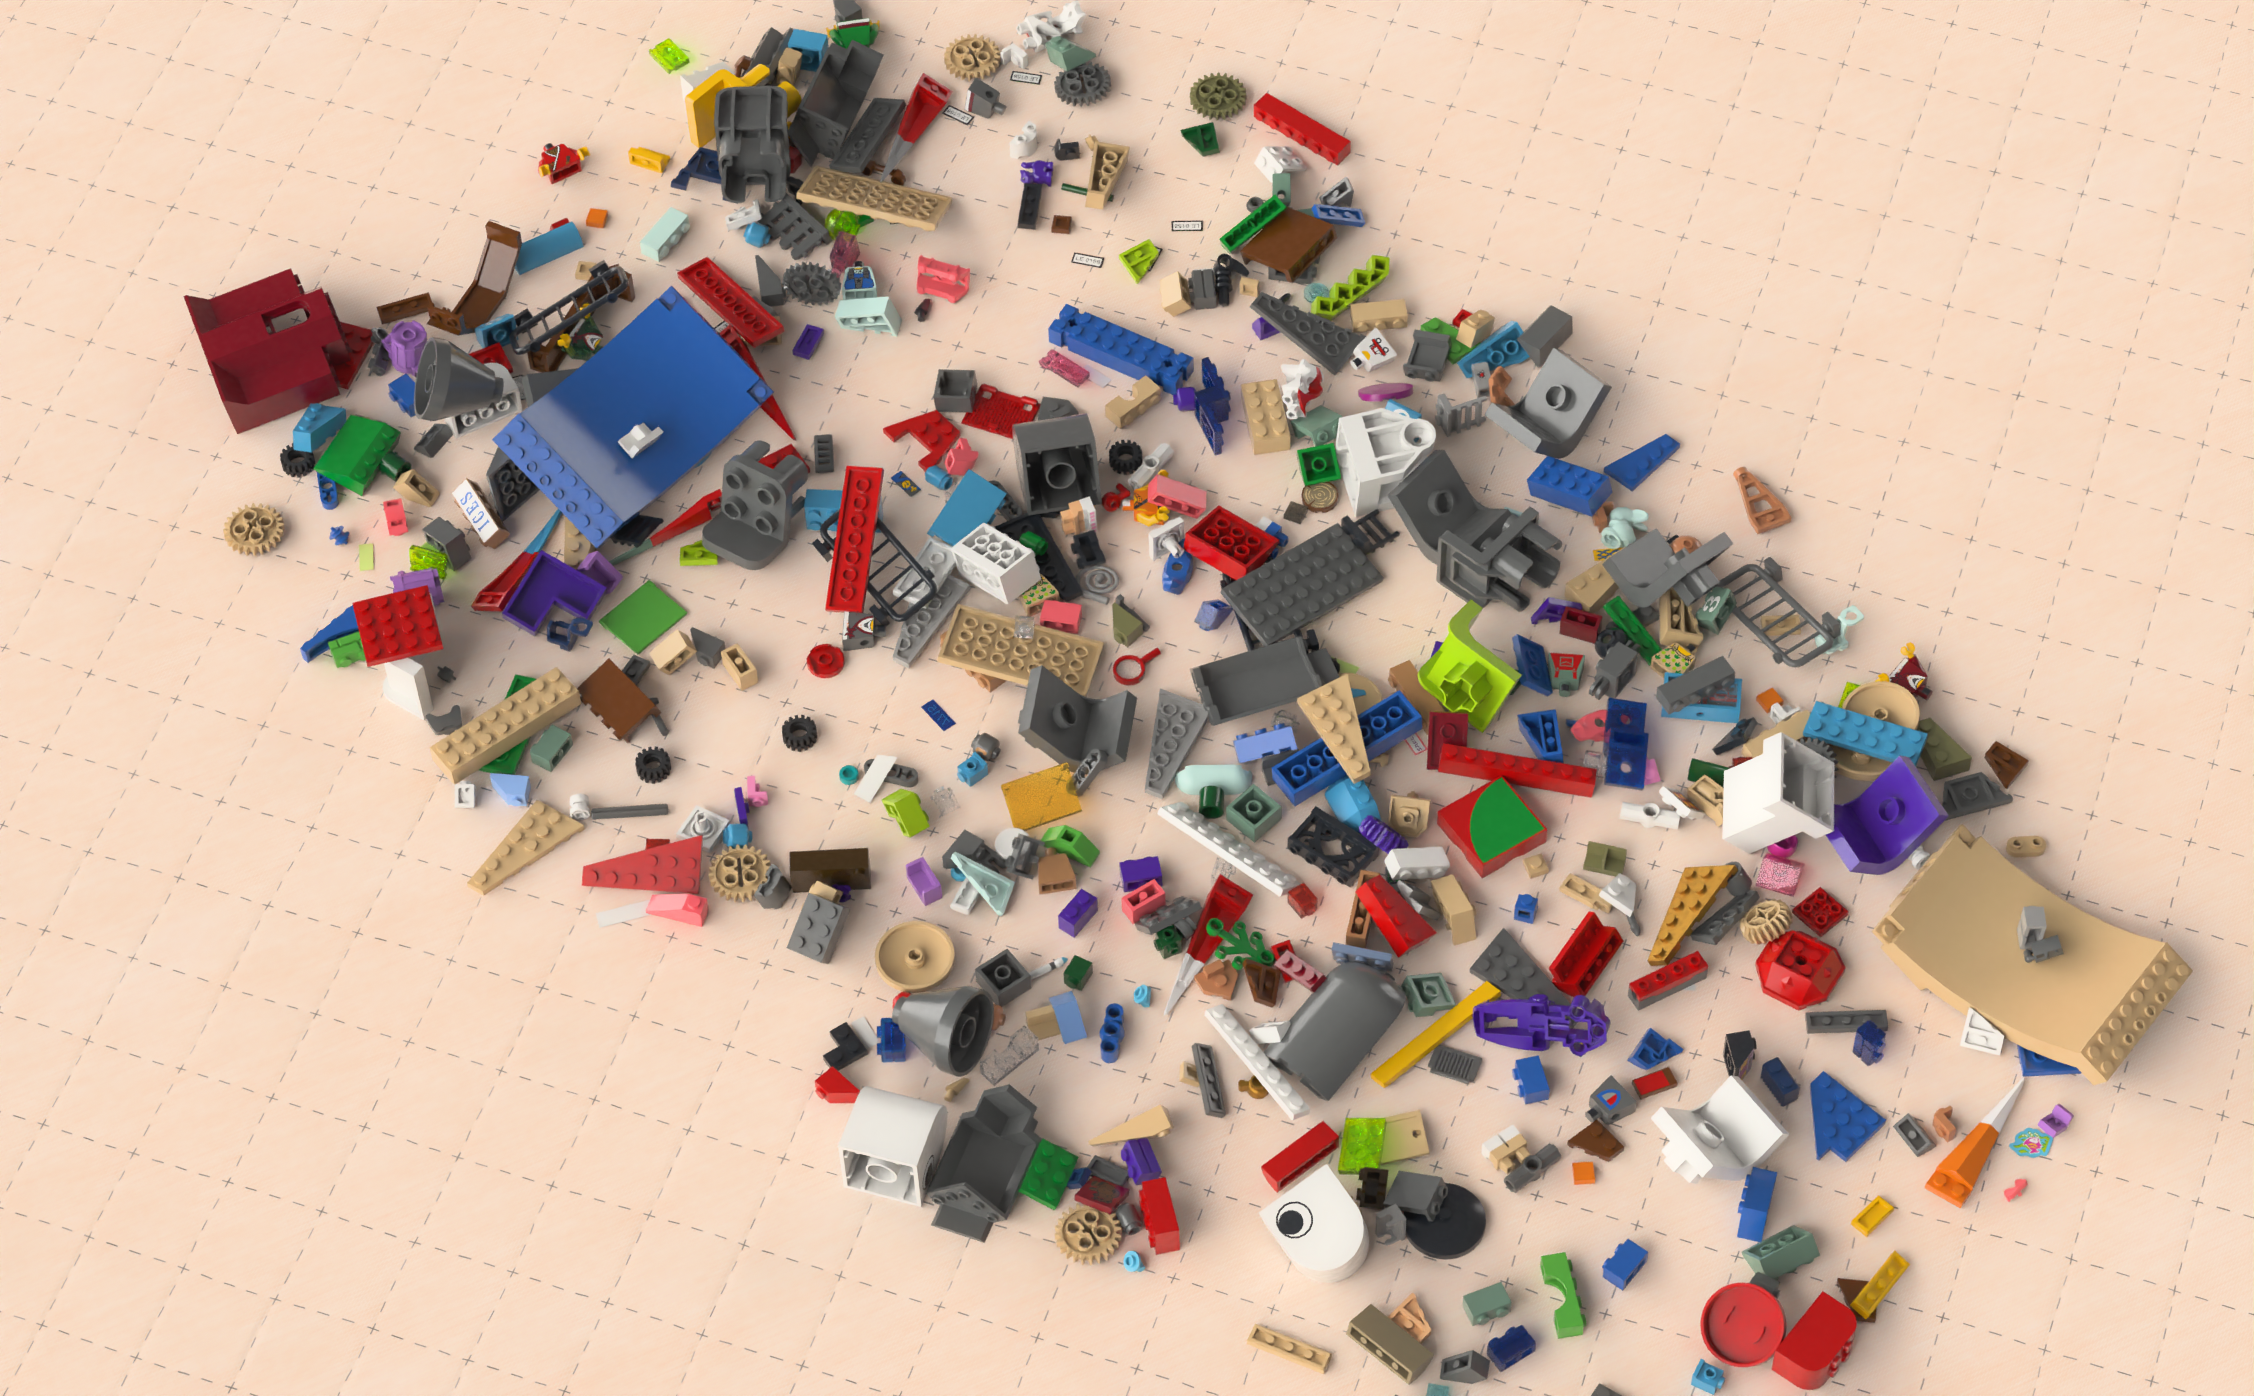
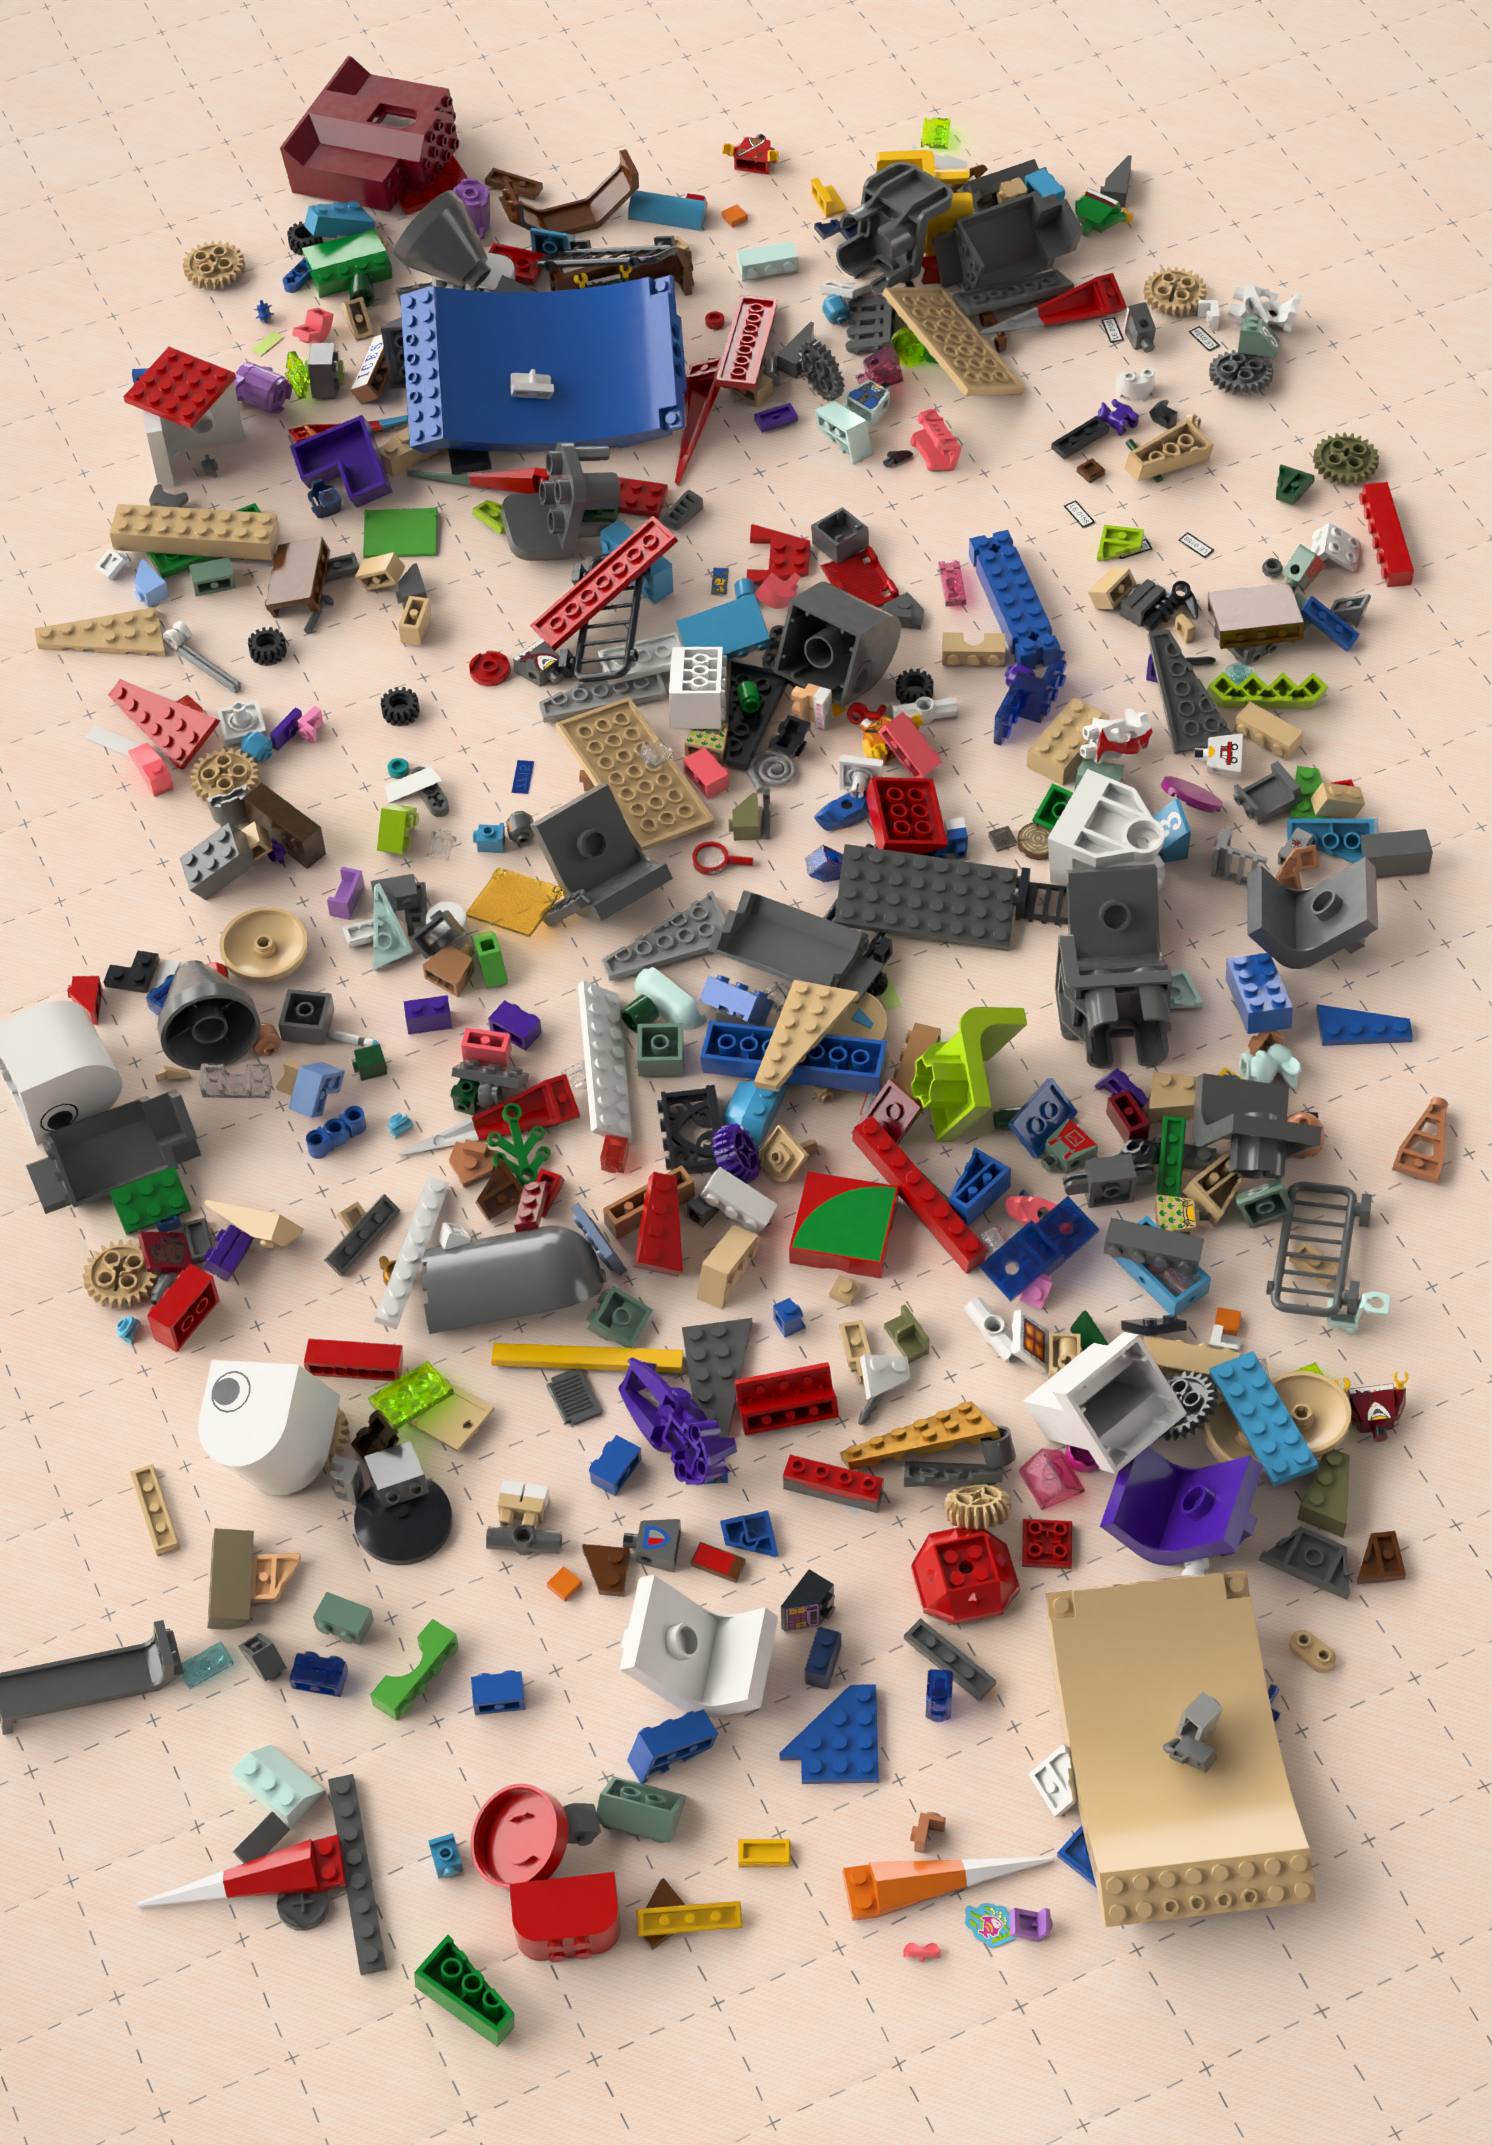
camera: 45 degrees right, 0 degrees up
medium lavender panel [576,551,623,595] -> none
white sticker [1079,365,1111,388] -> none
green brick [1219,195,1287,254] -> none
light grey slope [1397,880,1441,920] -> none
dark grey slope [1893,1113,1936,1157] -> none

